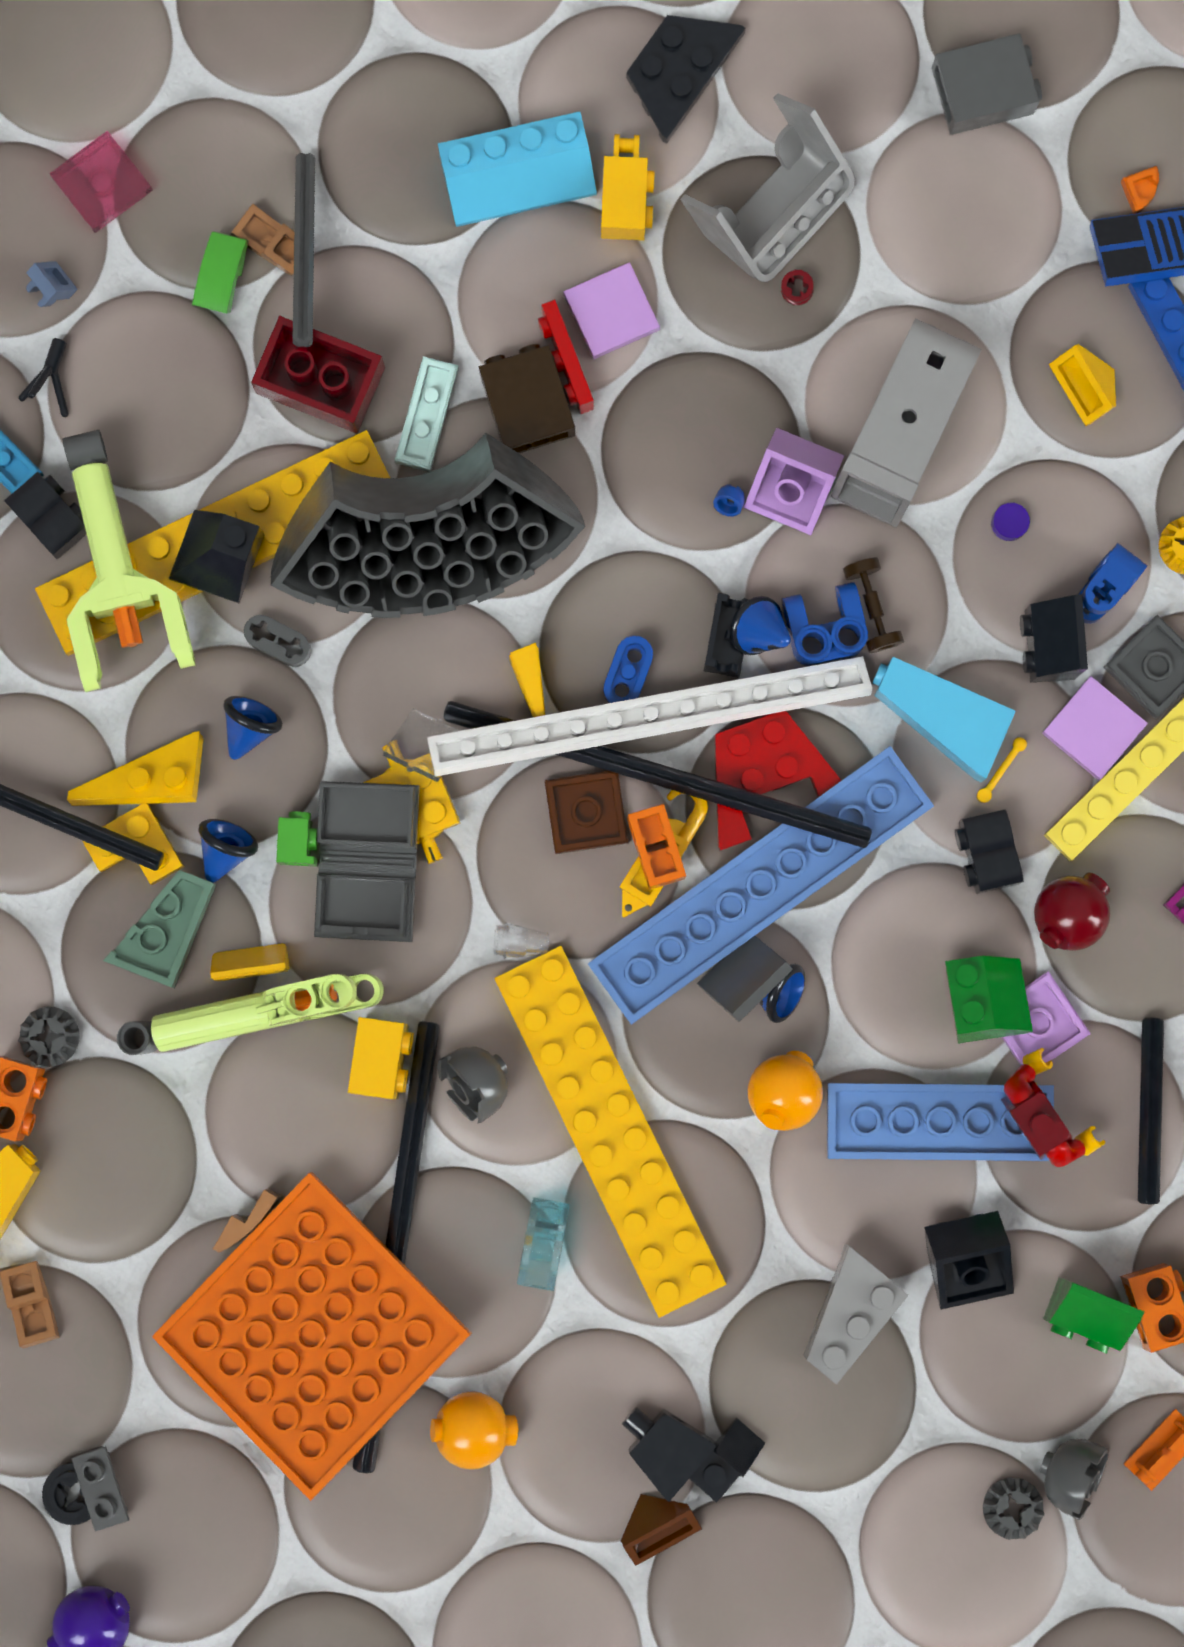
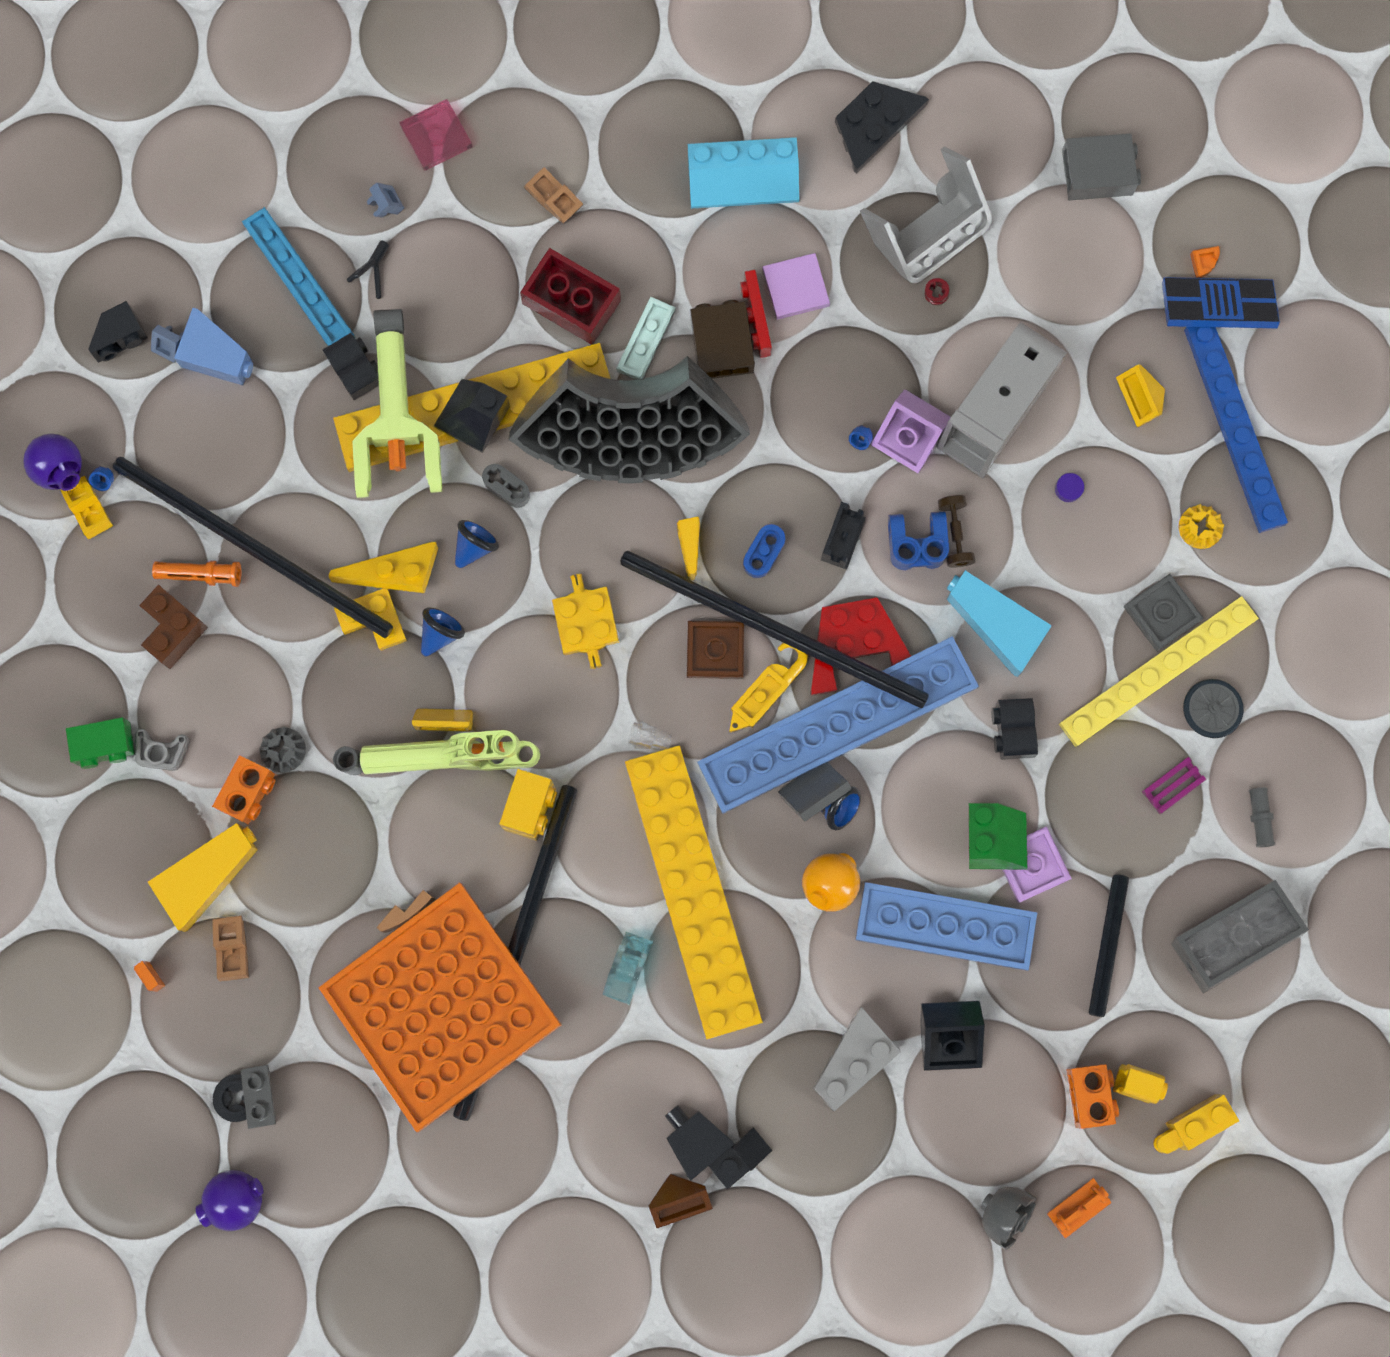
camera: 10 degrees right, 5 degrees down
sand green wing [103,870,216,989] -> none
bright green slope [192,231,248,314] -> none
bright green brick [276,811,318,867] -> none
dark grey axle [293,153,315,347] -> none
dark grey piece [314,781,420,942] -> none
clear piece [383,708,459,782] -> none
white plate [427,656,873,777] -> none
light orange brick [430,1391,518,1470] -> none
dark grey cylinder [437,1046,508,1123] -> none
yellow brick [601,134,655,240] -> none
orange brick [627,804,686,890] -> none
blue hat [730,596,791,656] -> none
yellow hinge [976,737,1027,803] -> none
dark grey gear [983,1477,1044,1540] -> none
torso [1000,1048,1105,1167] -> none
black slope [1020,594,1088,683] -> none
dark red brick [1034,872,1110,951] -> none
lavender tile [1042,676,1148,781] -> none
green slope [1043,1277,1144,1354] -> none
blue piece [1077,543,1148,624] -> none

